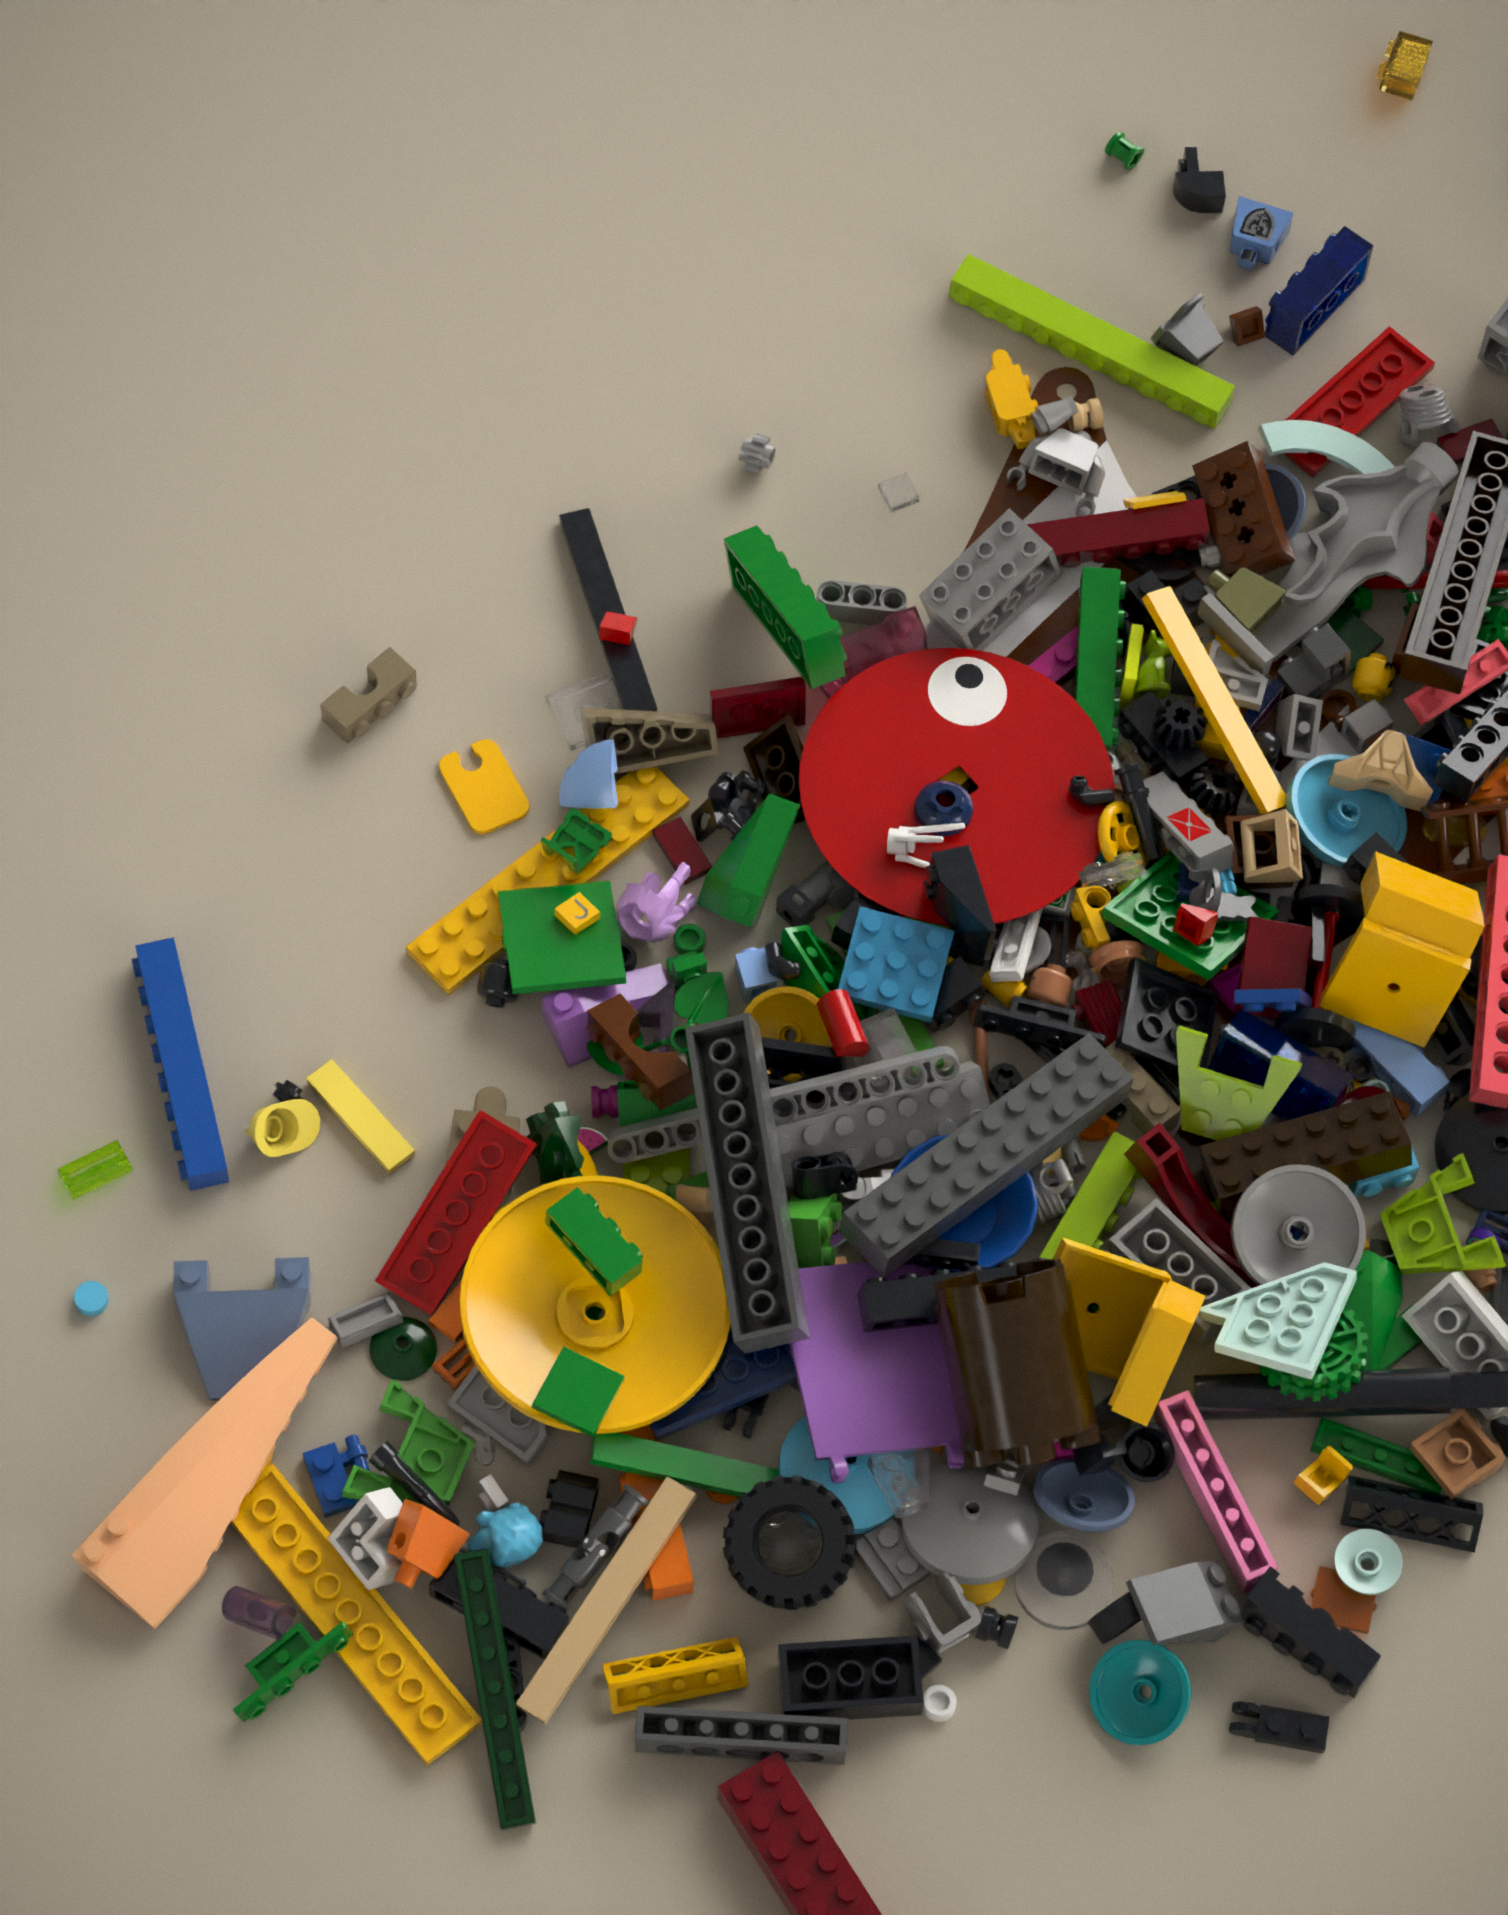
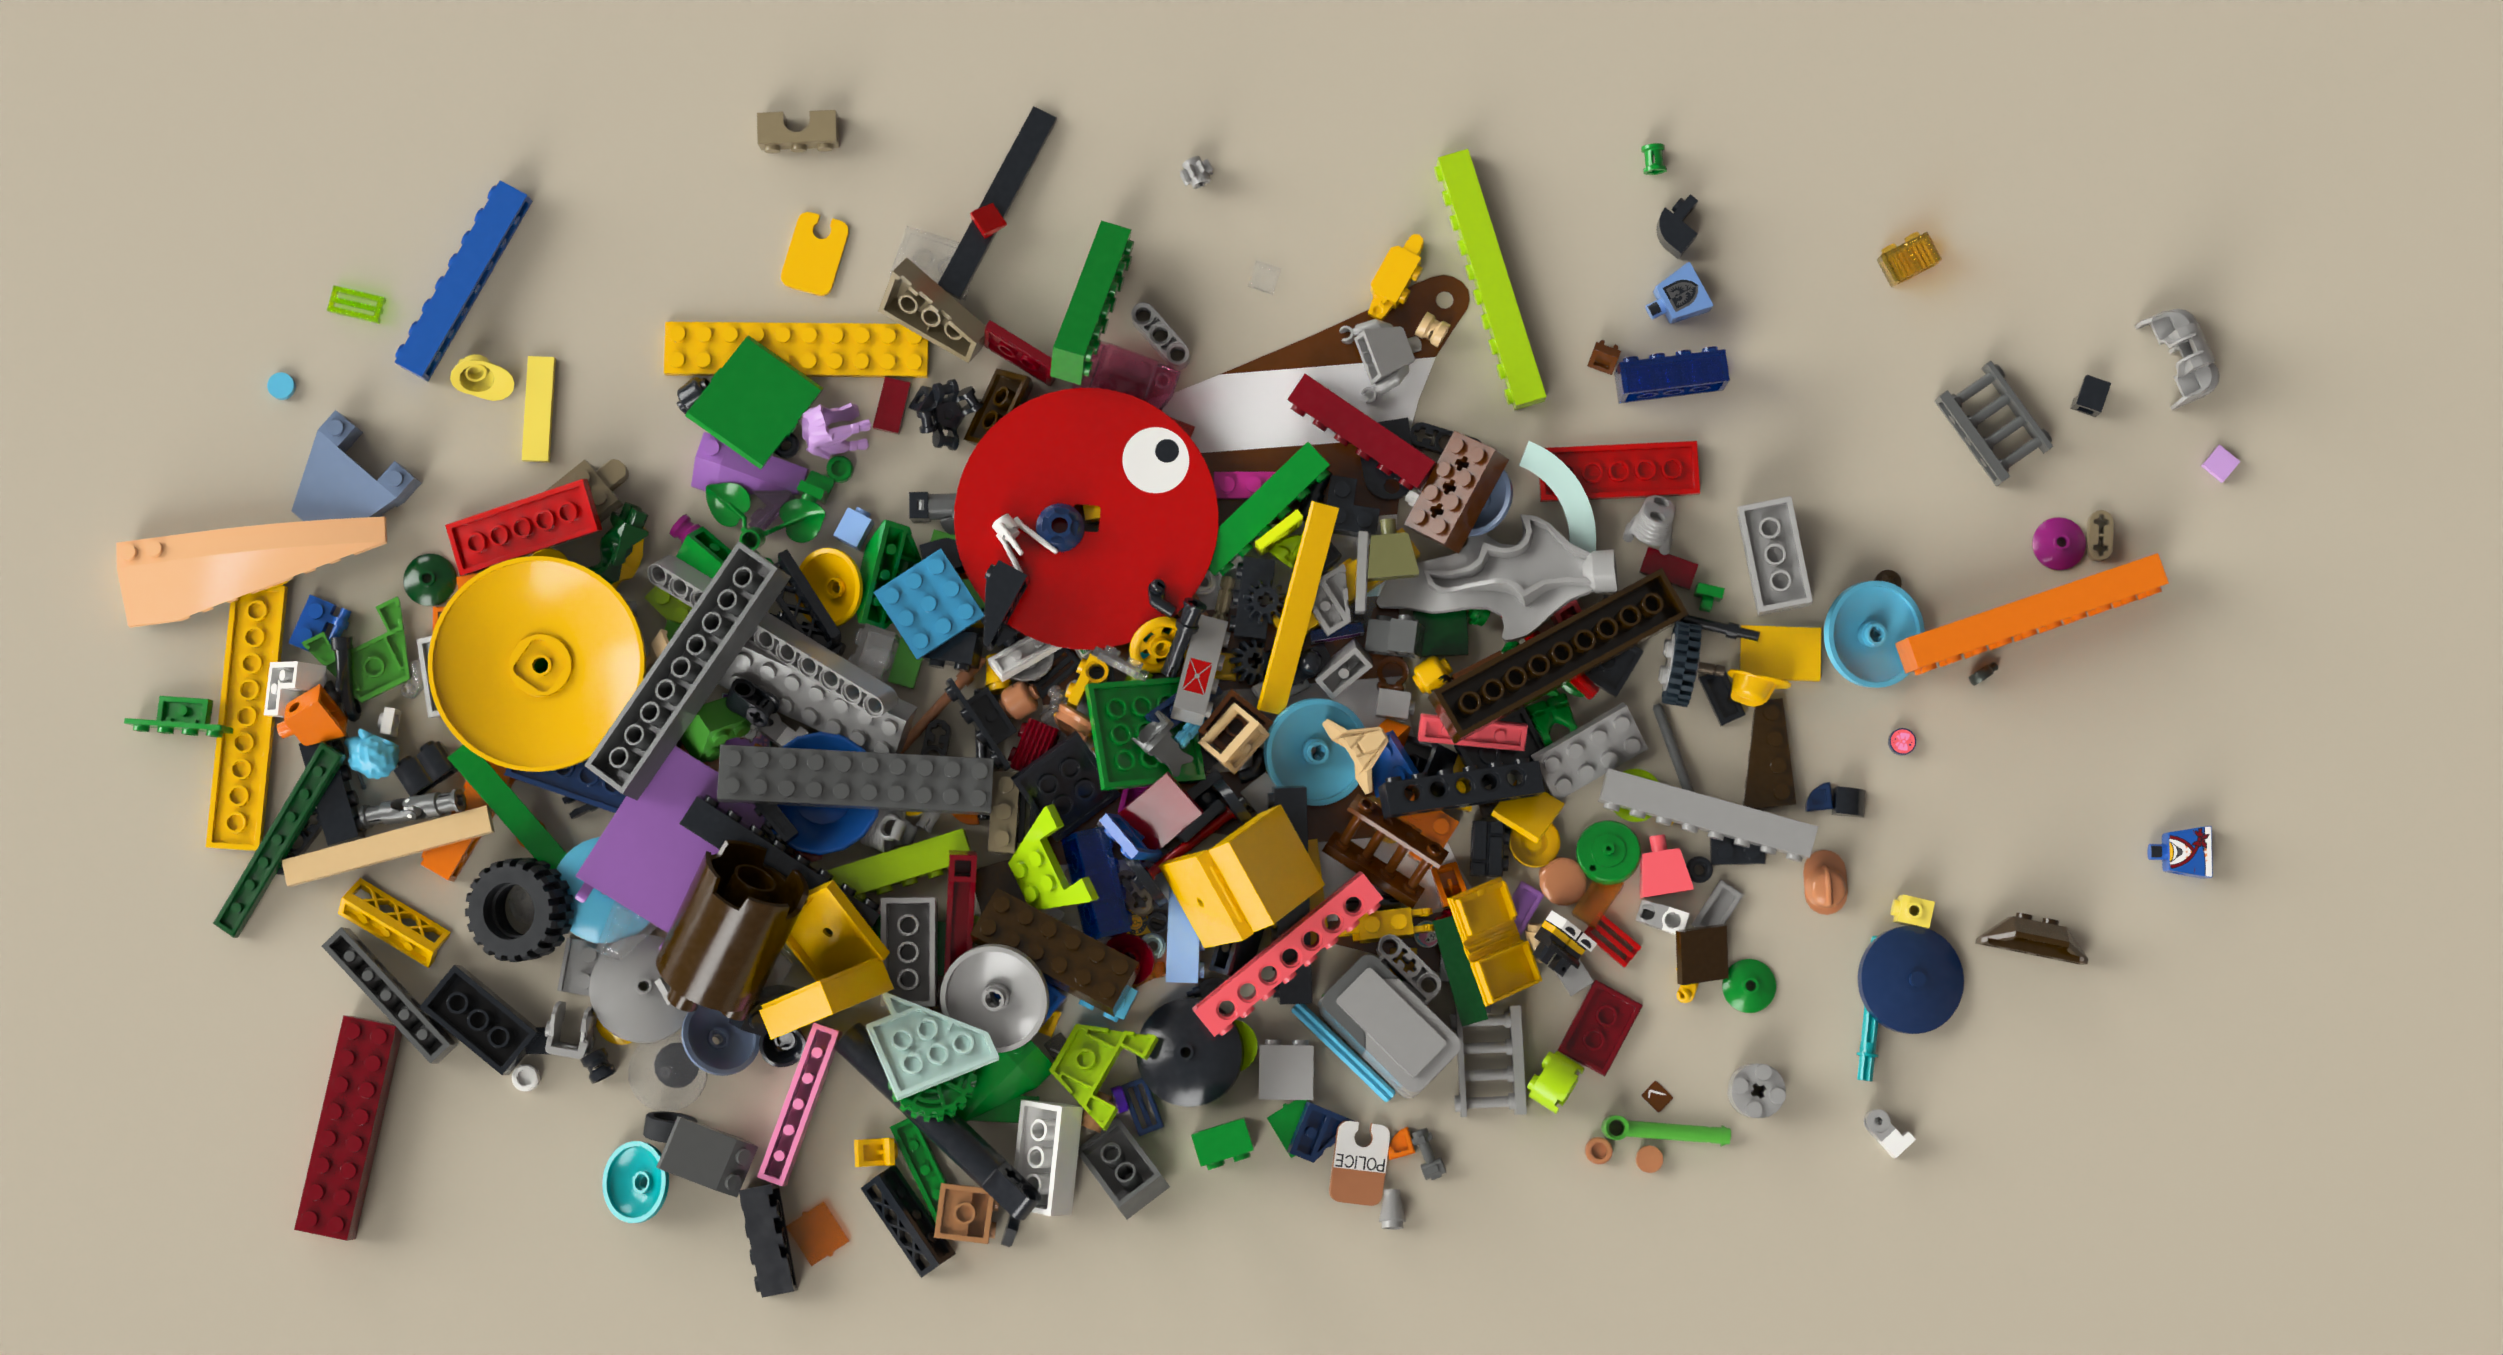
camera: 50 degrees right, 20 degrees up
brick [222,1586,298,1641] -> none
black plate [272,1080,303,1102] -> none
light grey tile [328,1292,403,1348] -> none
green tile [532,1346,625,1438] -> none
green piece [541,808,612,874] -> none
green brick [545,1187,643,1296] -> none
yellow tile [554,892,600,935] -> none
light blue brick [559,739,618,809] -> none
dark pink tile [577,1126,608,1155] -> none
reddish brown arch [586,993,694,1110] -> none
green wedge [696,794,800,927] -> none
black arm [765,942,801,981] -> none
red brick [816,989,870,1057] -> none
light grey brick [919,508,1062,651] -> none
light grey cone [1030,396,1078,435] -> none
yellow piece [1123,491,1186,509] -> none
container [1151,293,1224,366] -> none
red slope [1173,903,1219,947] -> none
black hinge [1229,1701,1329,1753] -> none
light aqua dish [1334,1529,1403,1595] -> none

